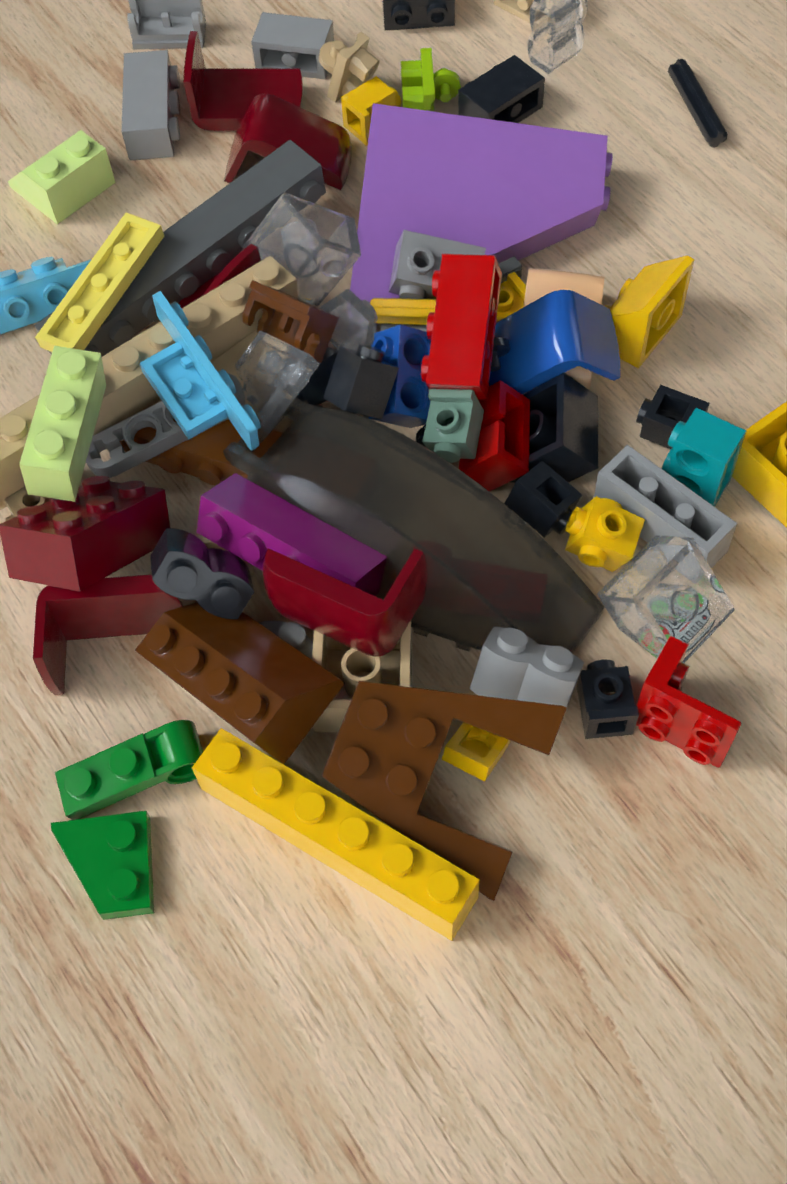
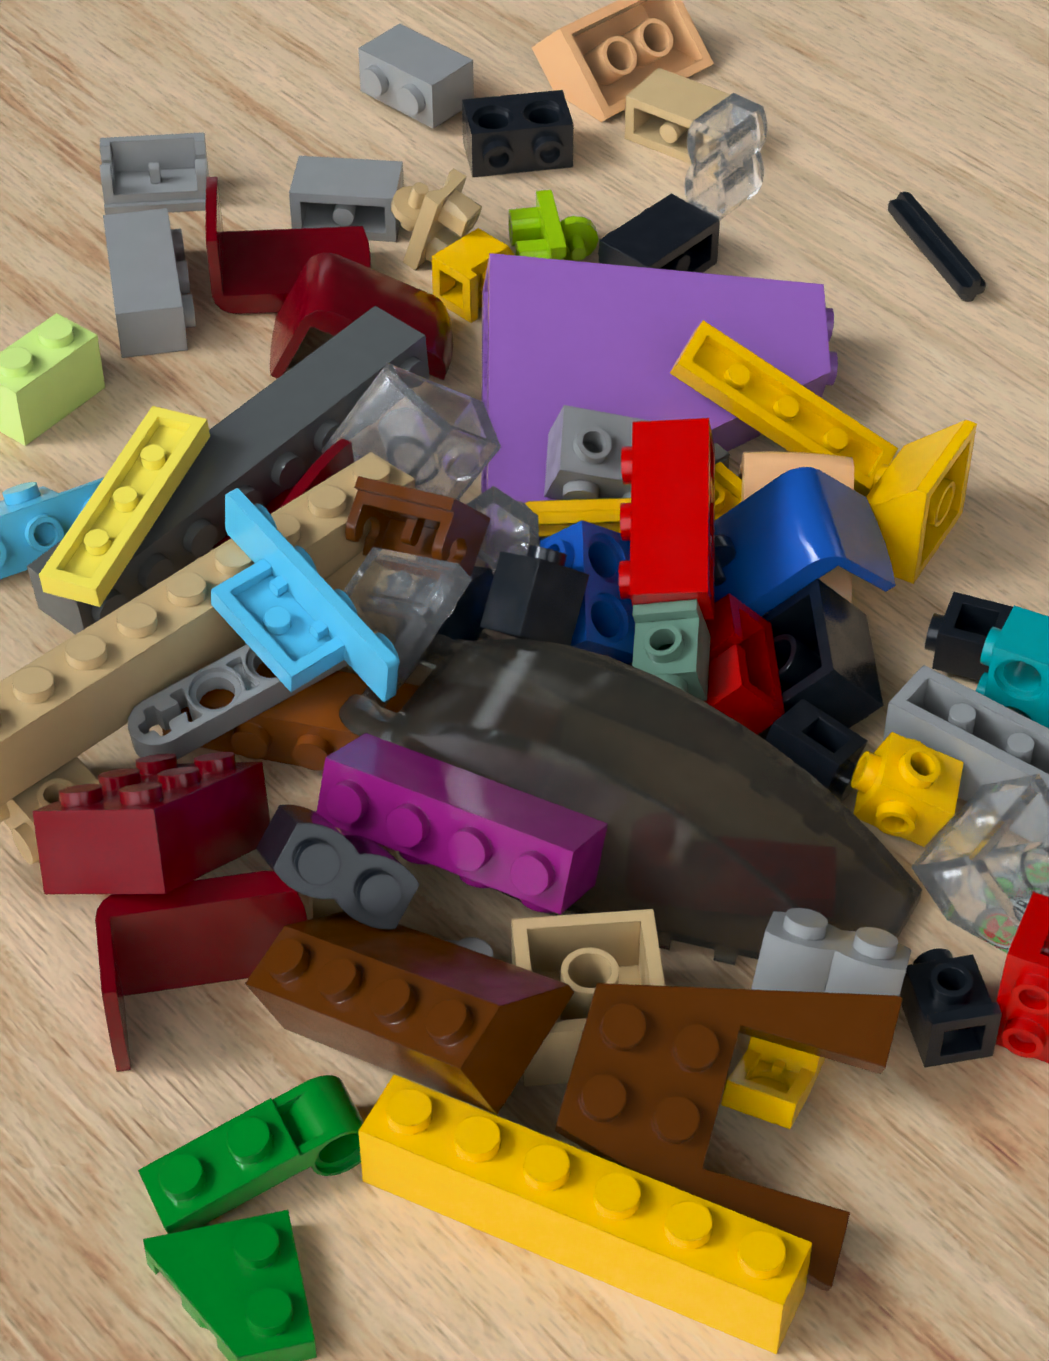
camera: 10 degrees left, 15 degrees down
yellowish green brick [19,346,106,502] -> none
dark red piece [263,548,427,657] -> none
none -> yellow plate [670,320,898,497]

